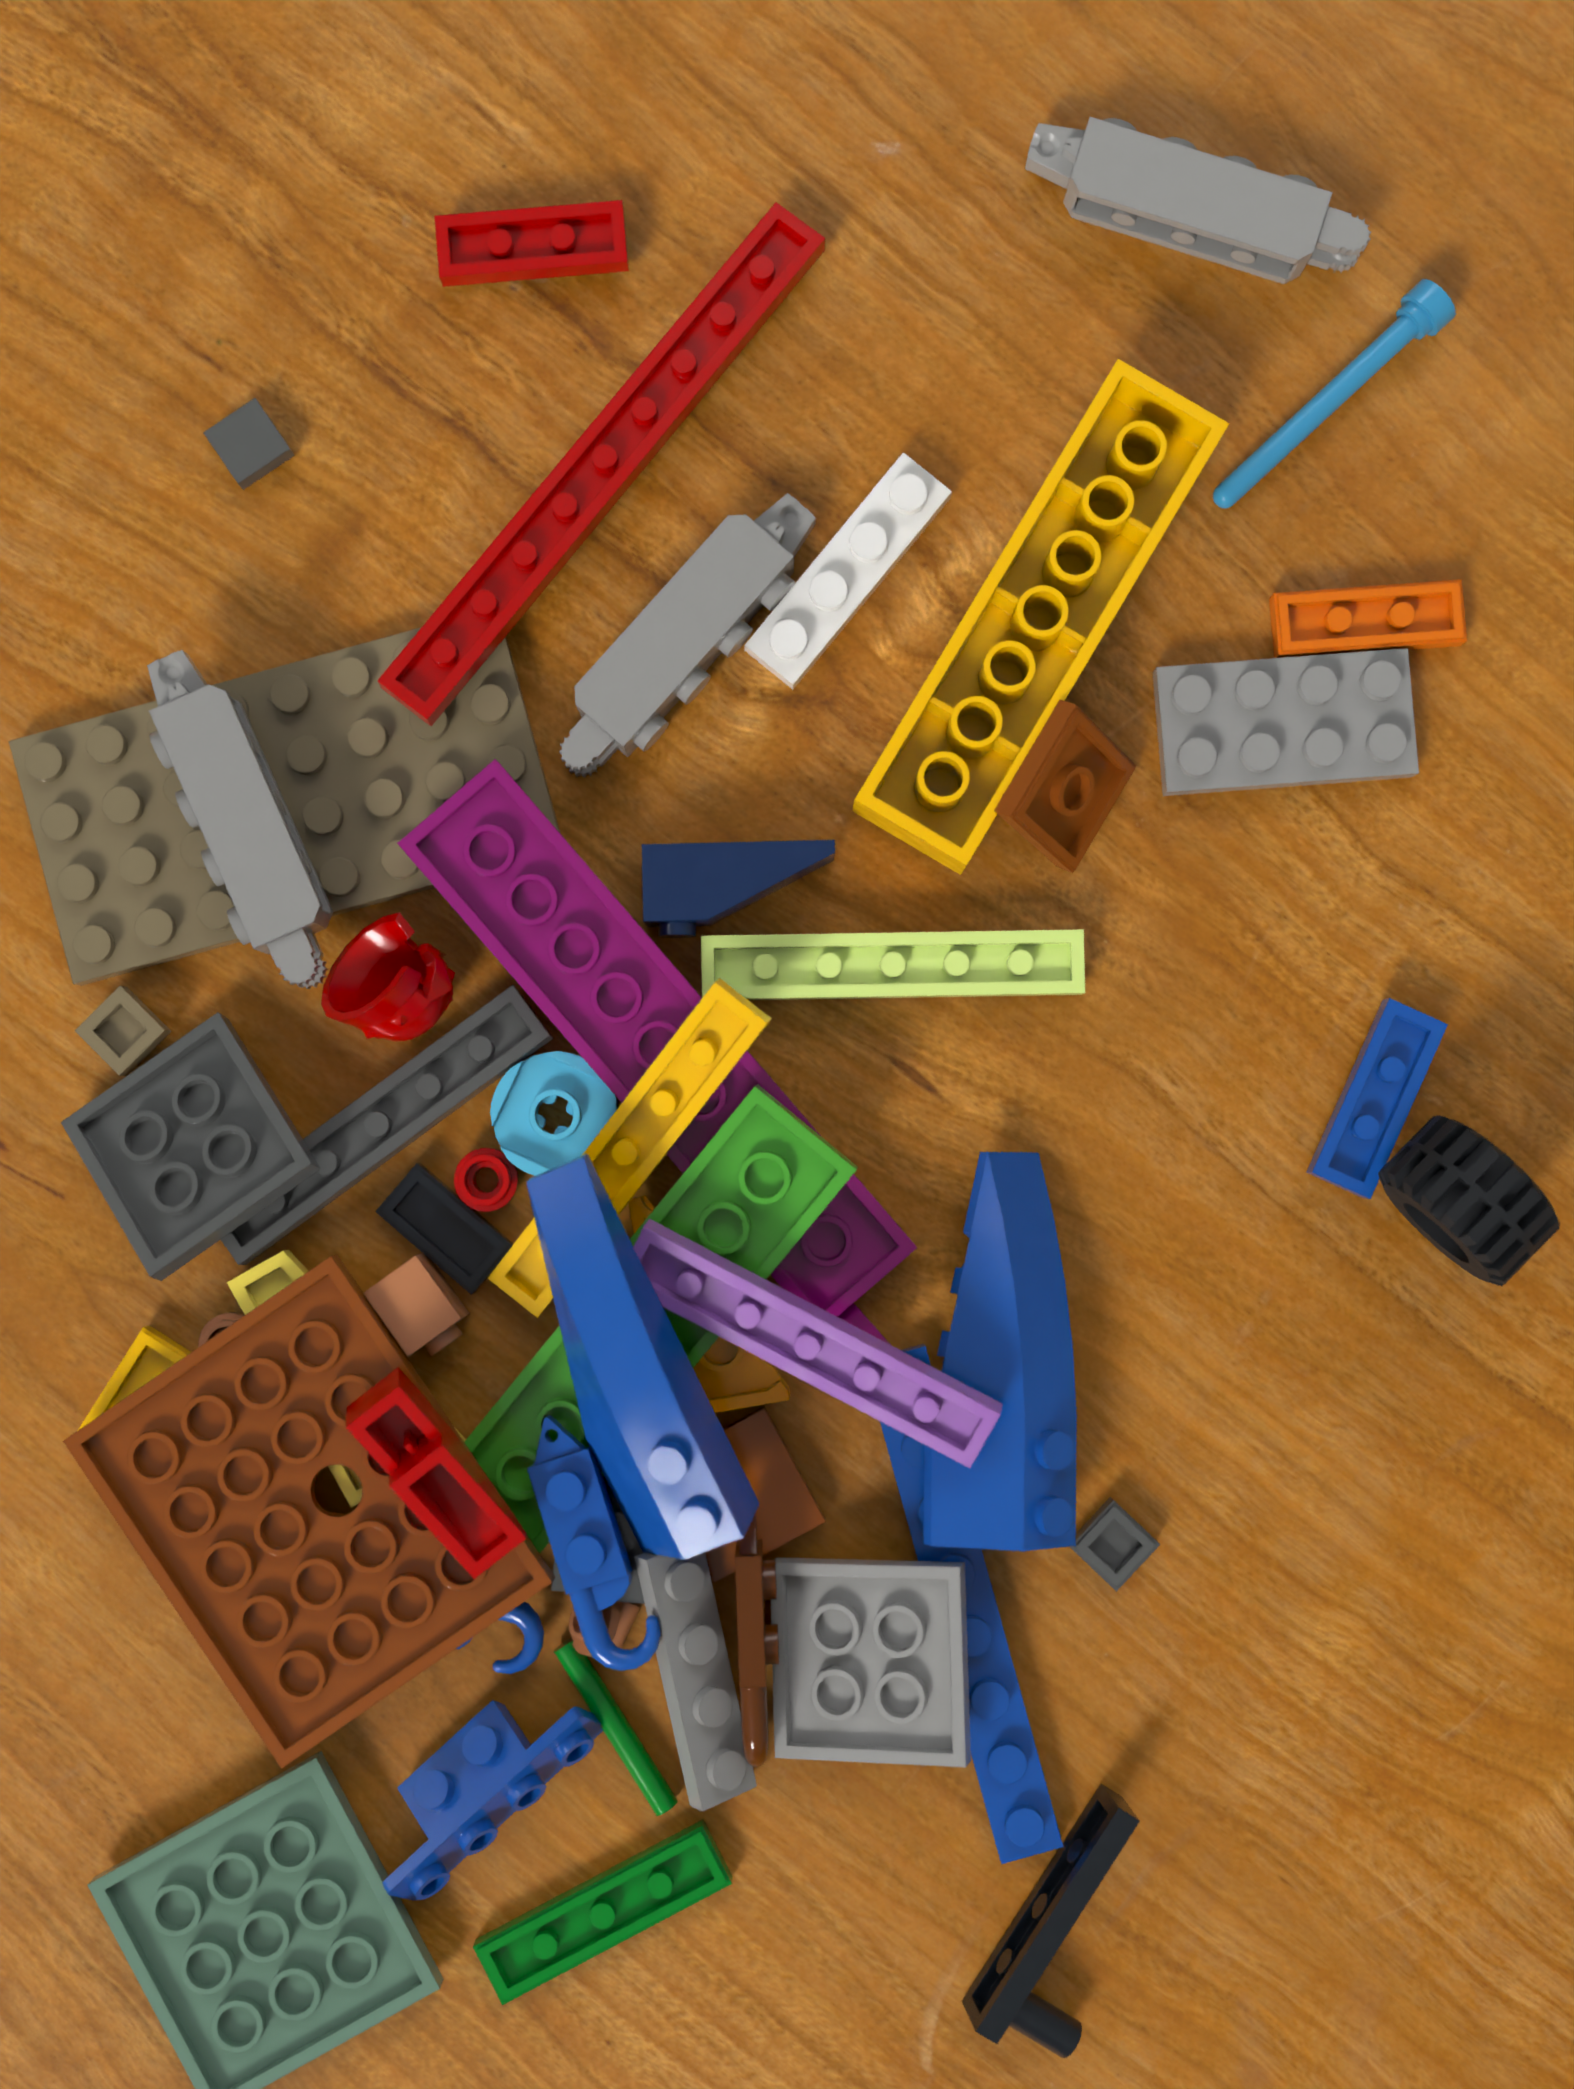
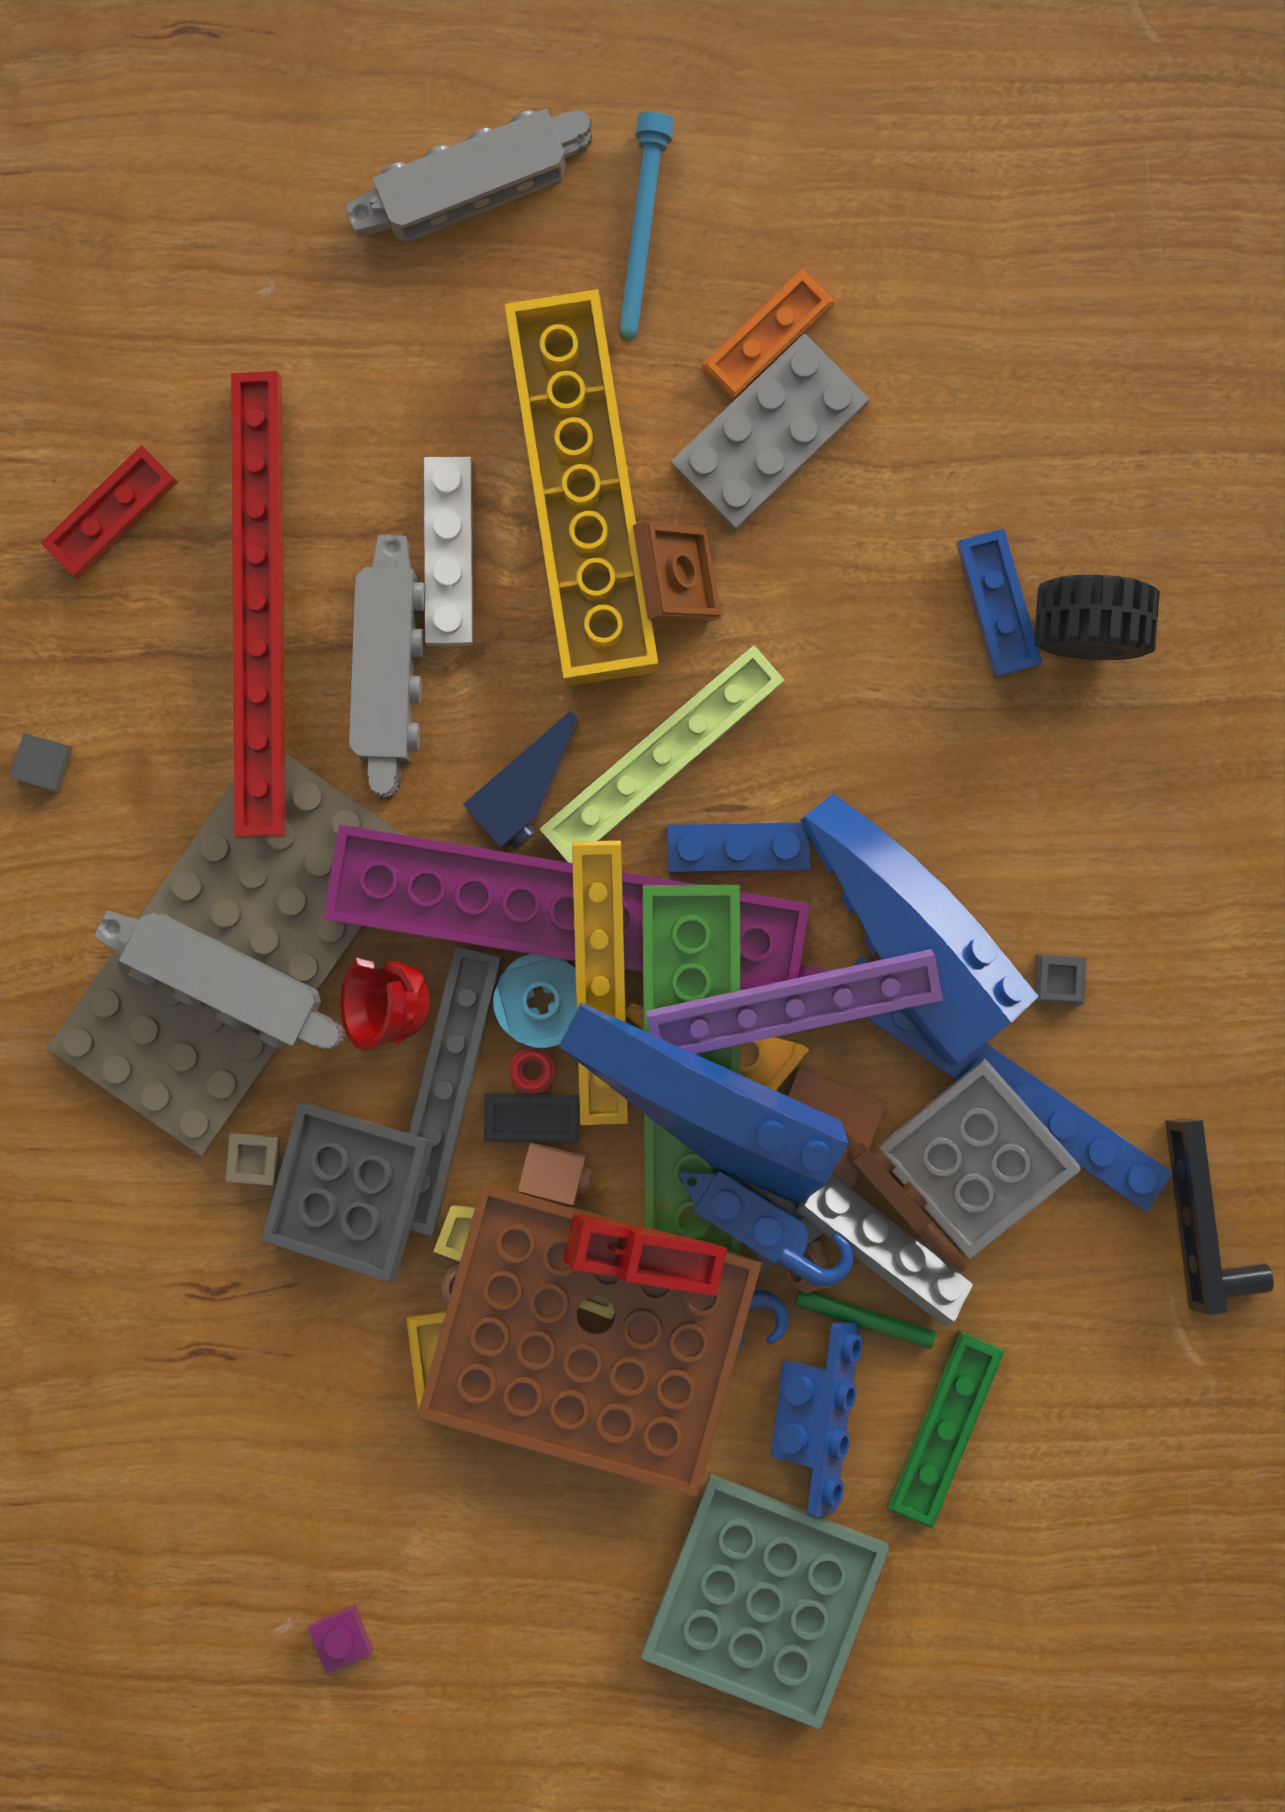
camera: 40 degrees left, 0 degrees up
none -> blue plate [667,823,810,873]

